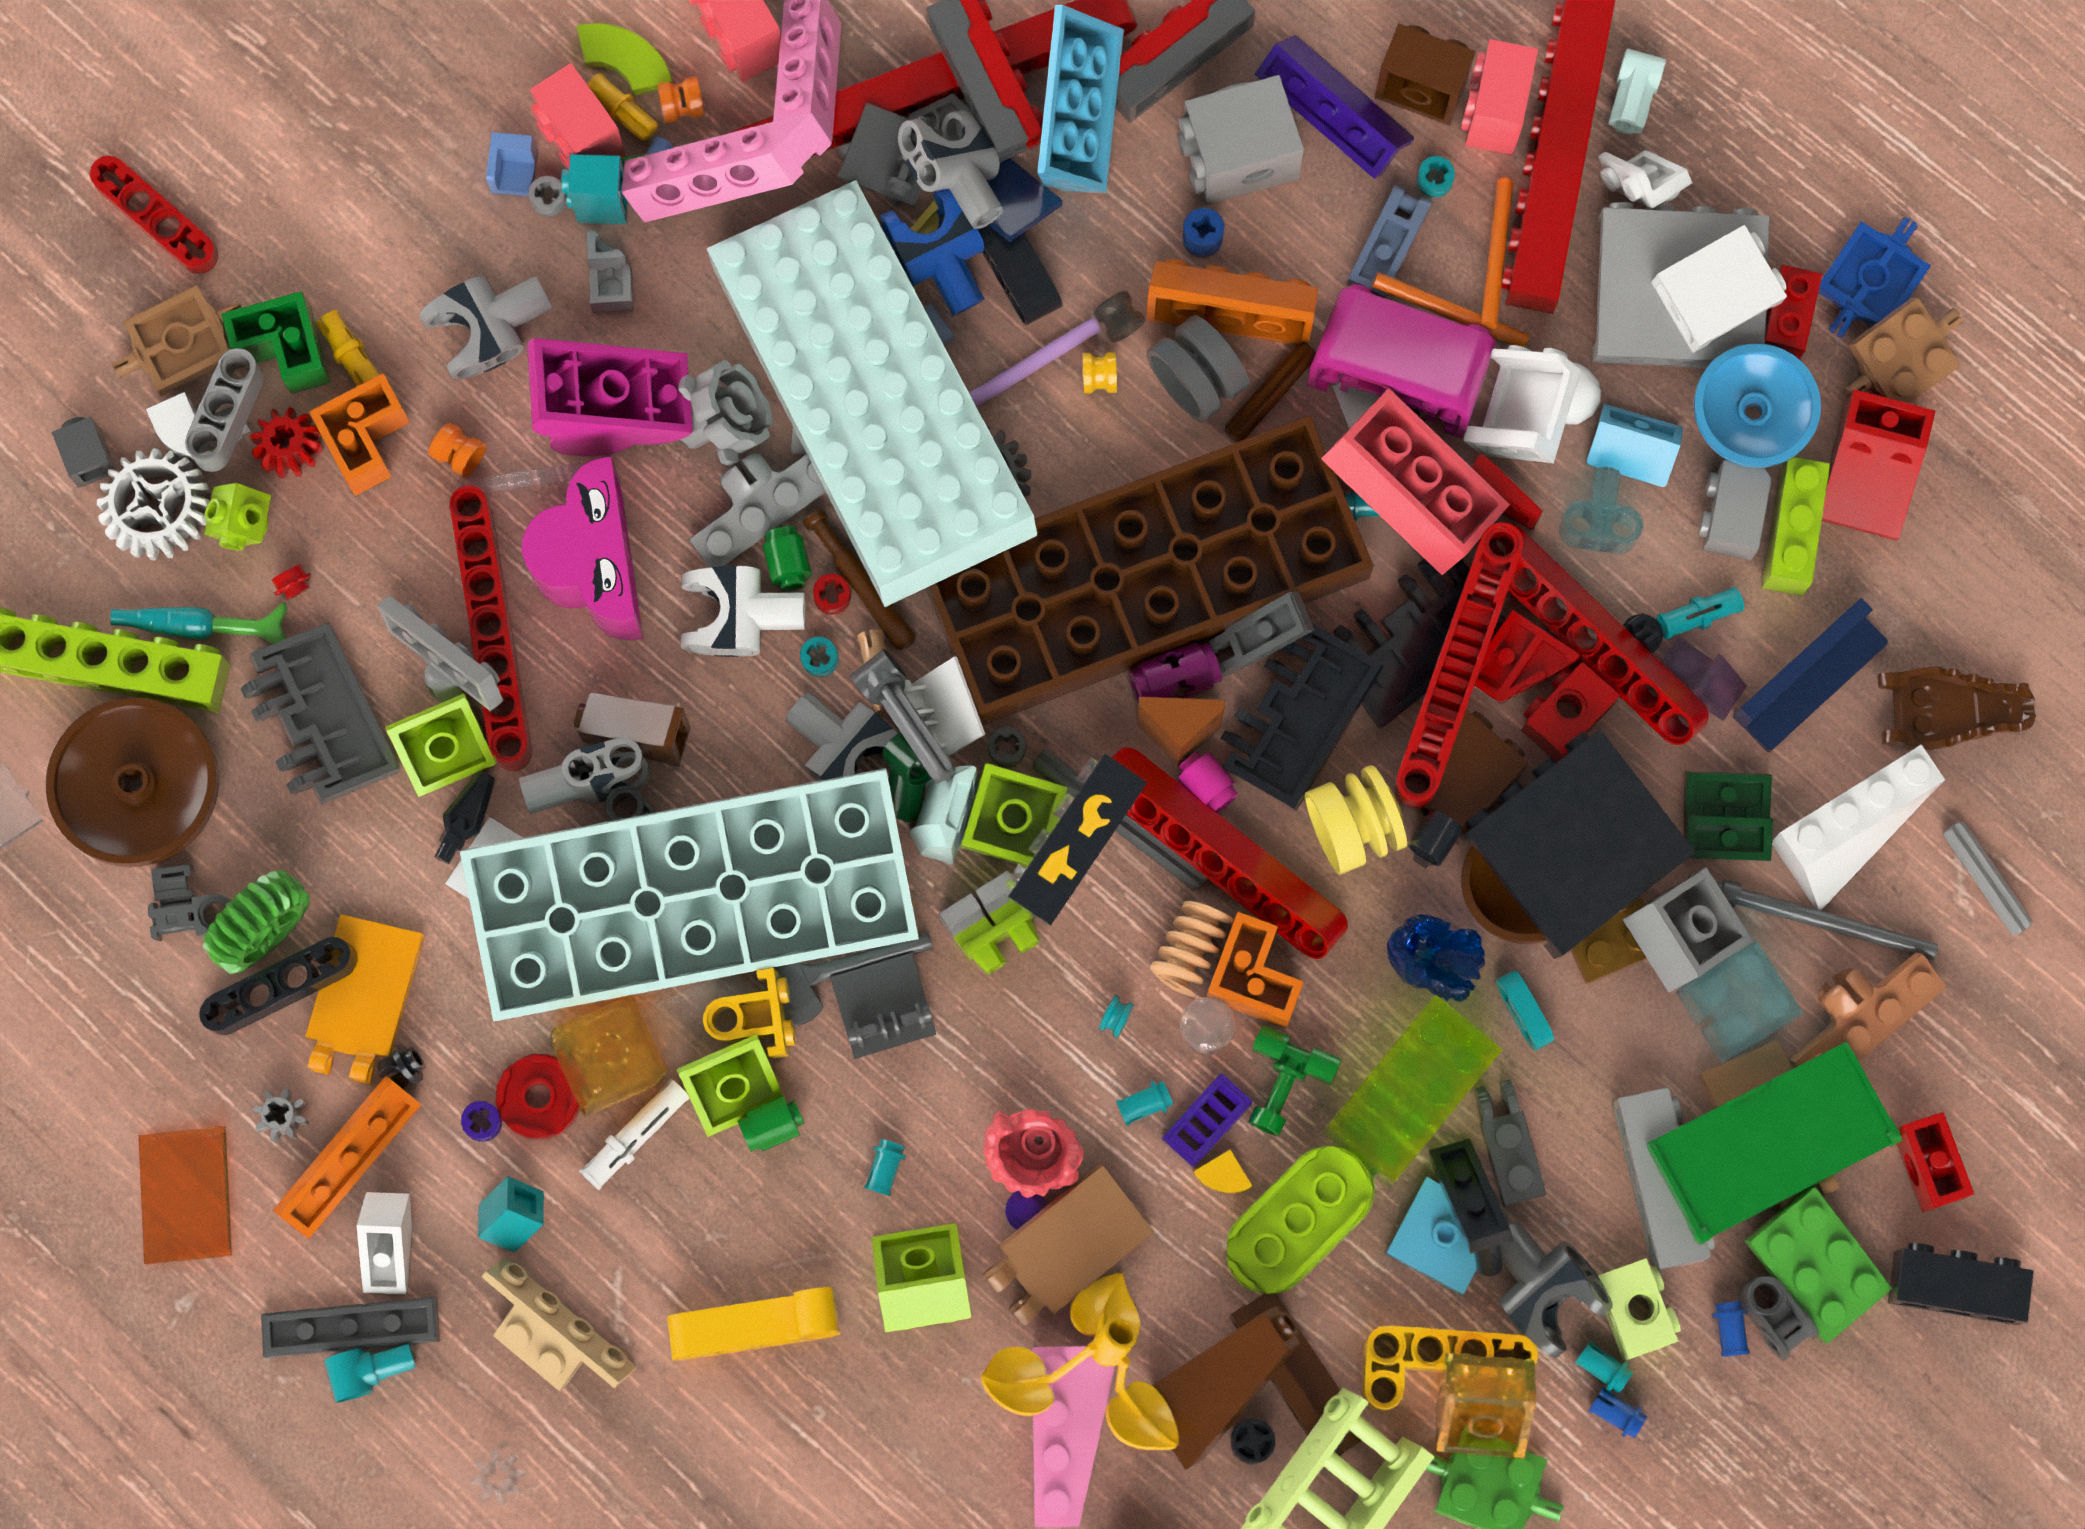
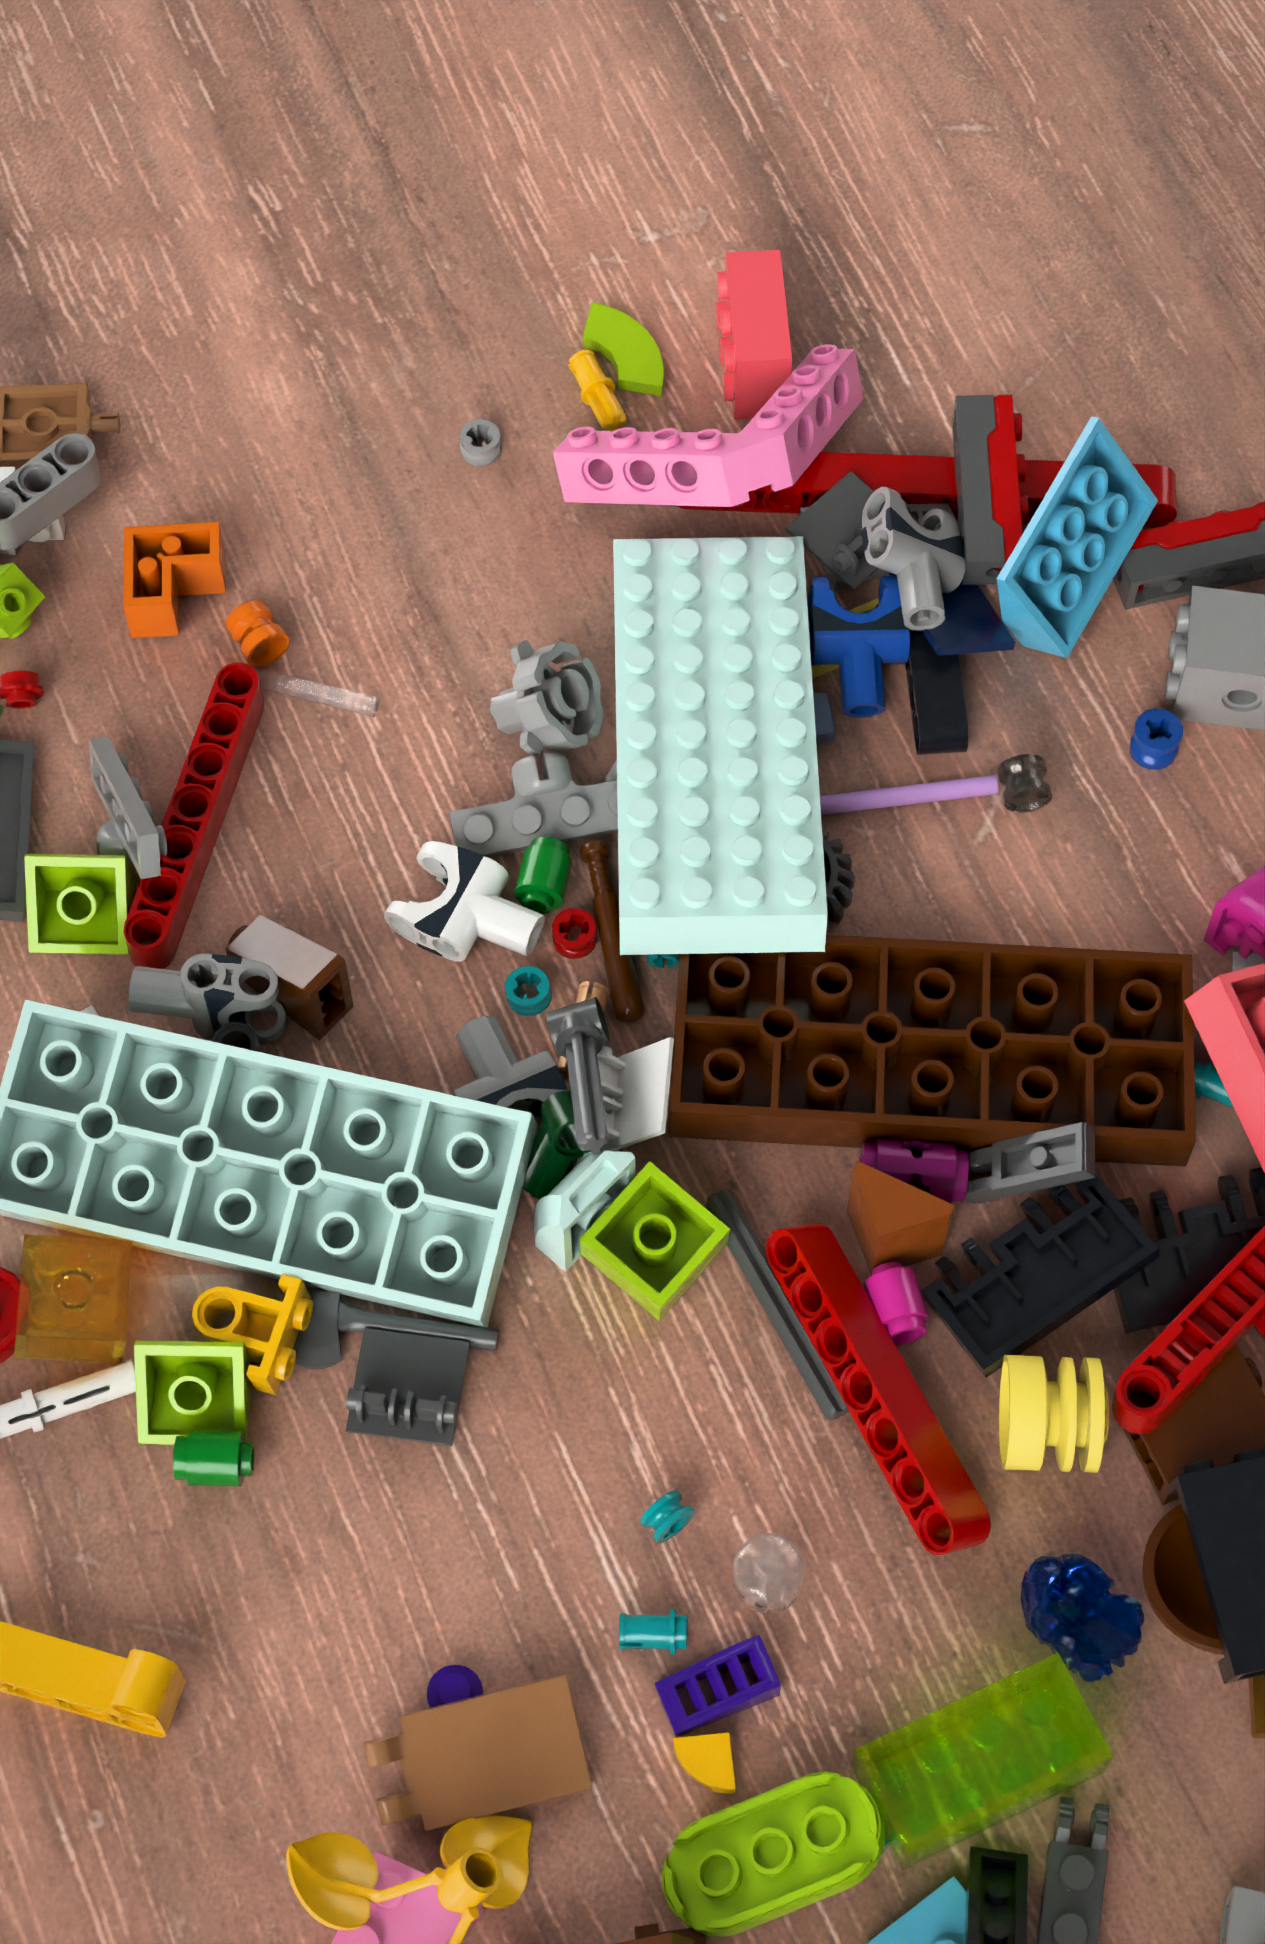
camera: 25 degrees right, 15 degrees down
red beam [89,155,218,274] -> none
green brick [221,291,331,394] -> none
red gear [250,407,323,479] -> none
yellow pin [315,310,380,386] -> none
light grey connector [419,276,552,380] -> none
black piece [434,771,495,864] -> none
medium blue panel [486,132,538,196] -> none
dark pink brick [521,456,644,640] -> none
dark pink brick [527,338,693,456] -> none
coral brick [530,63,626,169] -> none
teal brick [562,154,628,224] -> none
light grey slope [587,230,633,312] -> none
orange wheel [657,76,705,123] -> none
teal pin [864,1139,906,1196] -> none
lime slope [871,1223,972,1332] -> none
lime hips [939,870,1040,976] -> none
coral hair [983,1109,1084,1198] -> none
dark grey bush [988,726,1026,768] -> none
black brick [1004,754,1148,926] -> none
yellow wheel [1082,352,1117,394] -> none
orange slope [1146,259,1318,345] -> none
dark grey wheel [1147,315,1250,422] -> none
light nougat piece [1150,901,1234,997] -> none
orange brick [1206,912,1304,1029] -> none
reddish brown axle [1225,342,1316,442] -> none
green bar [1248,1025,1342,1137] -> none
black piece [1408,809,1463,869] -> none
teal beam [1495,970,1554,1051] -> none

